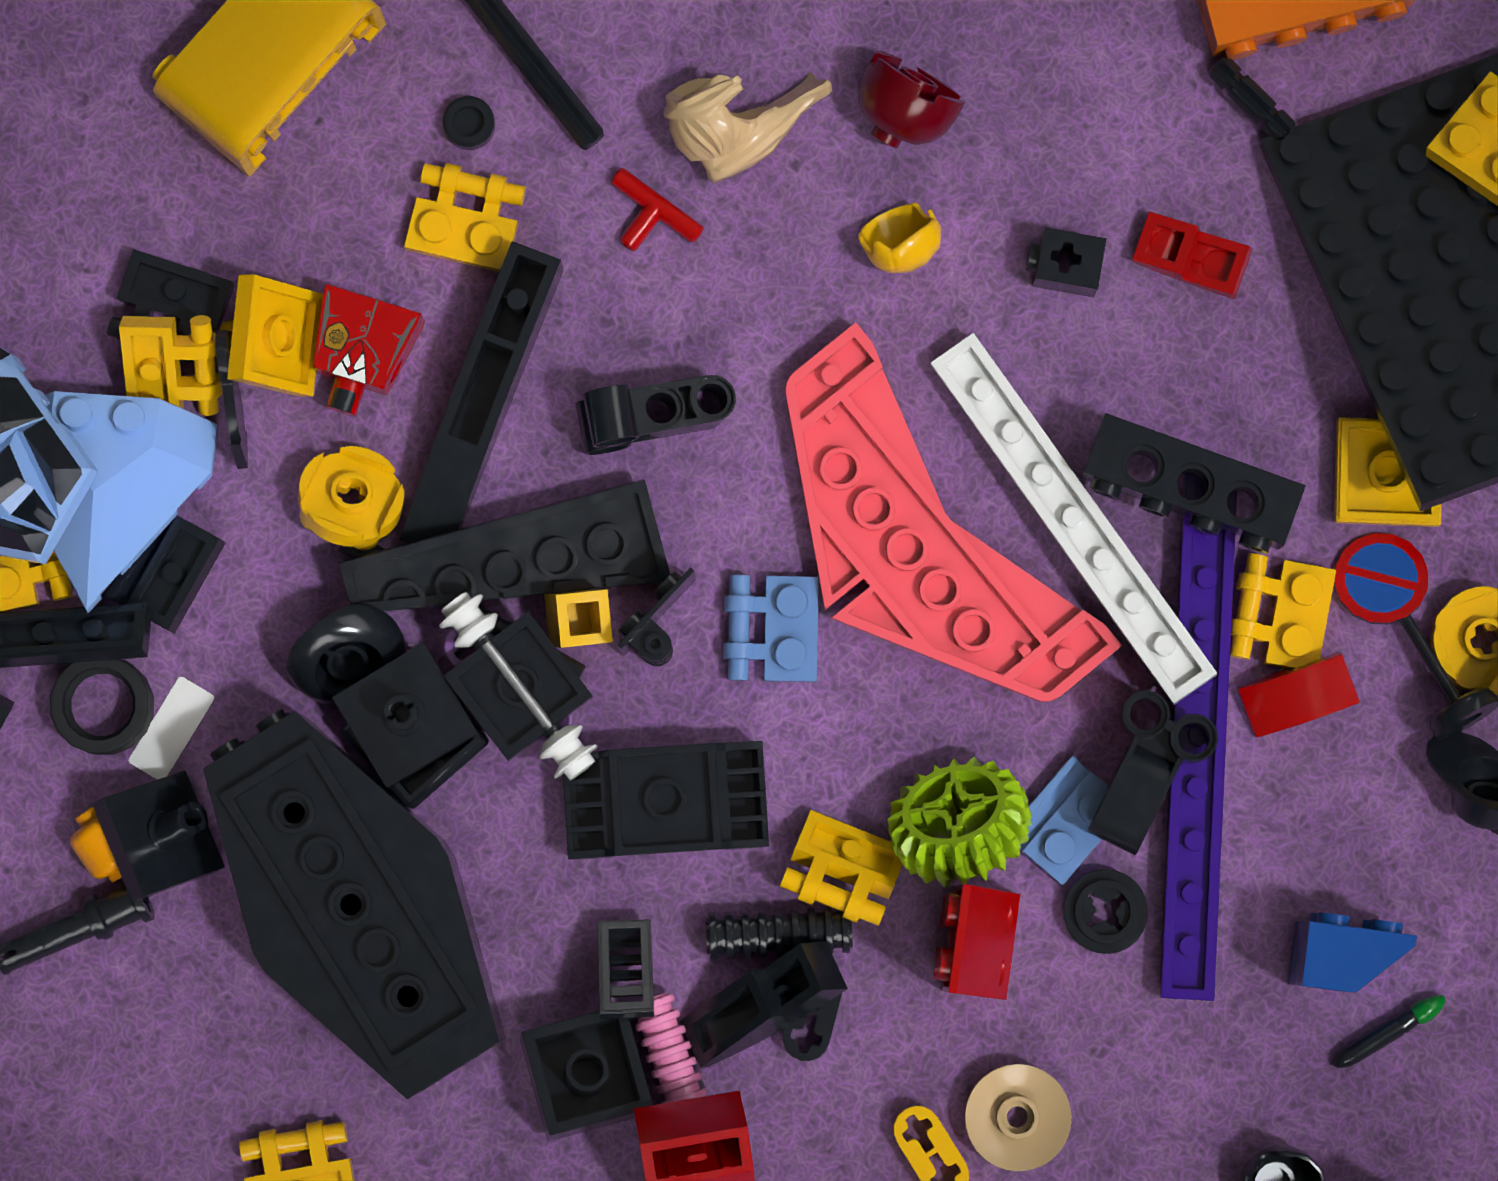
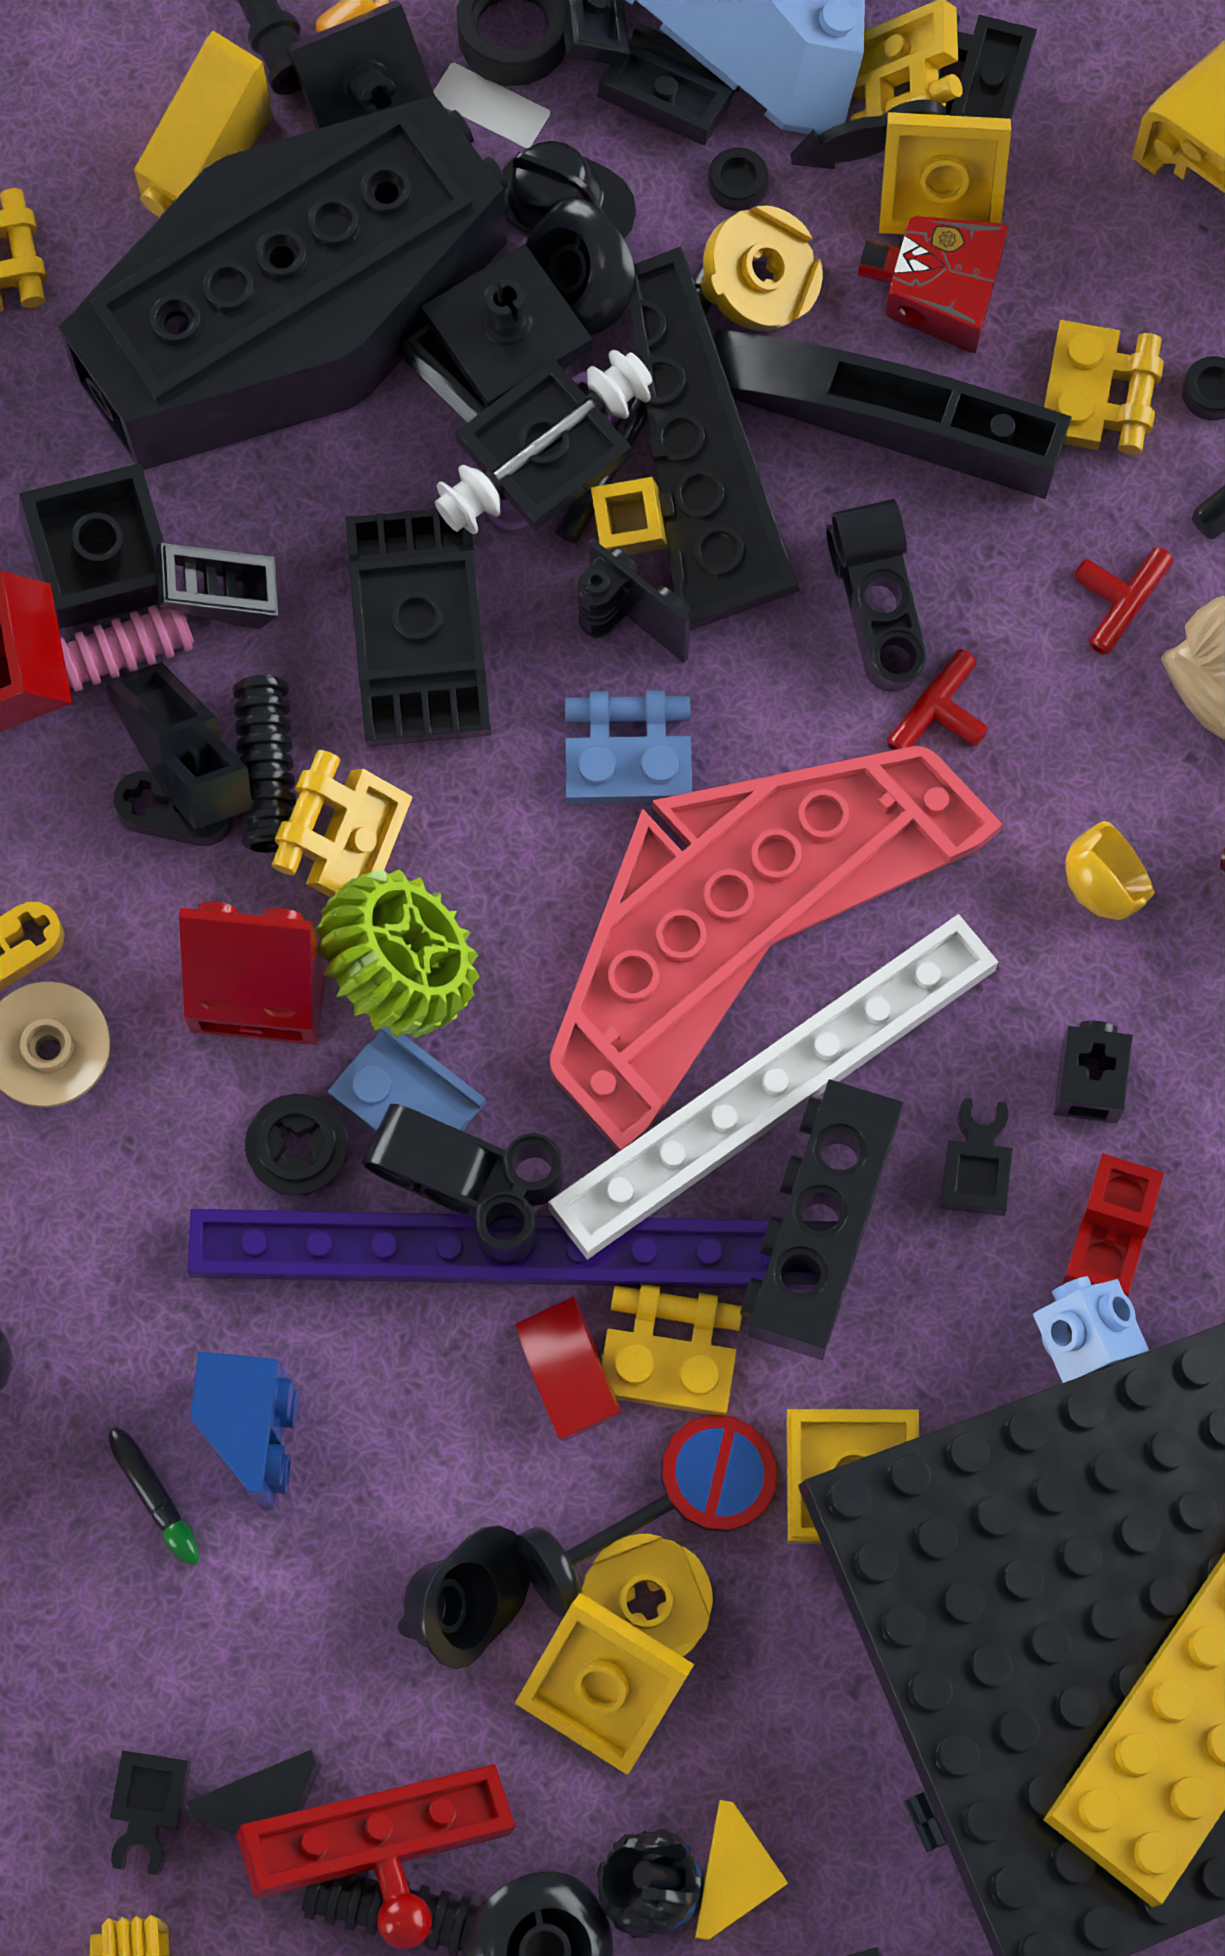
camera: 90 degrees right, 10 degrees down
none -> yellow slope [134,31,273,217]
none -> black piece [502,141,636,239]
none -> black tile [708,148,768,211]
none -> red piece [887,649,988,750]
none -> black plate [940,1098,1013,1216]
none -> light blue brick [1033,1276,1149,1383]

